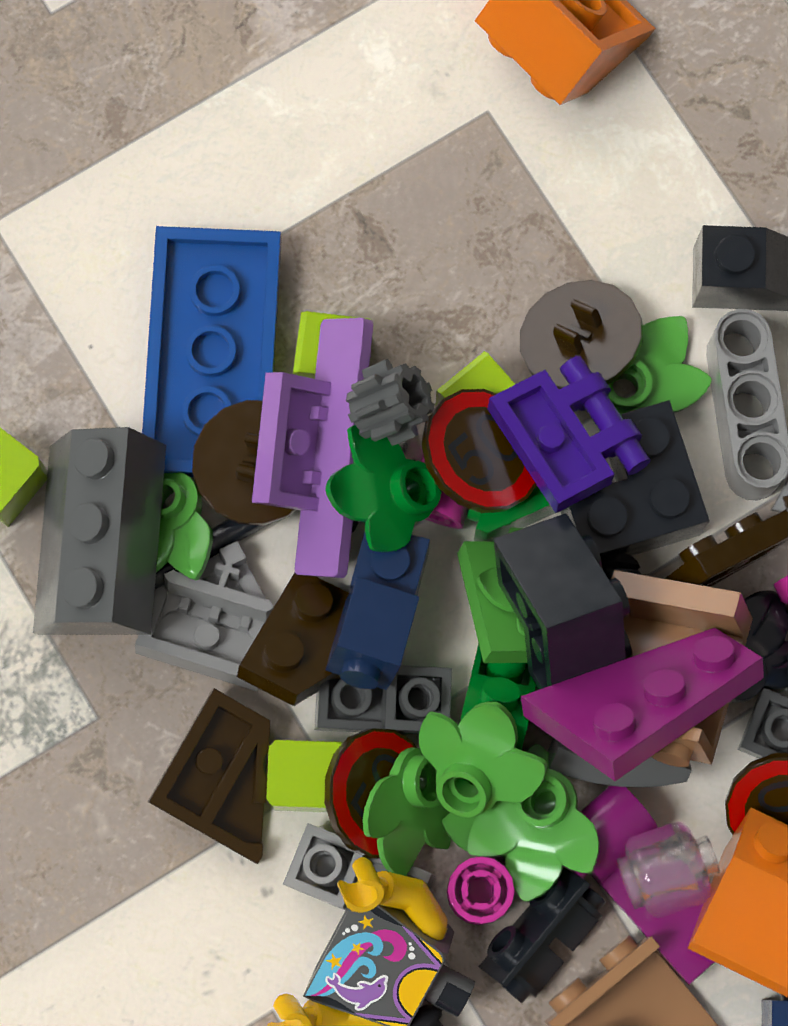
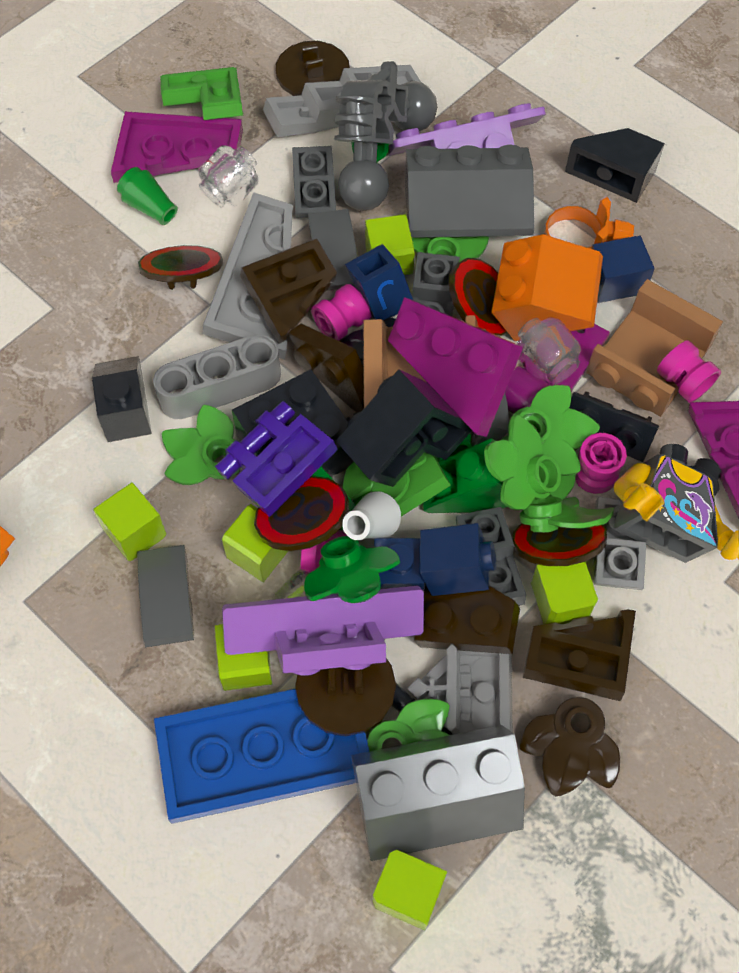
camera: 105 degrees left, 15 degrees down
dark grey gear [346,359,435,446] -> none
piece [520,280,643,389] -> none
none -> lime piece [93,482,166,561]
none -> dark grey slope [137,545,194,648]
none -> white cone [343,492,401,540]
none -> dark brown plate [519,697,620,797]

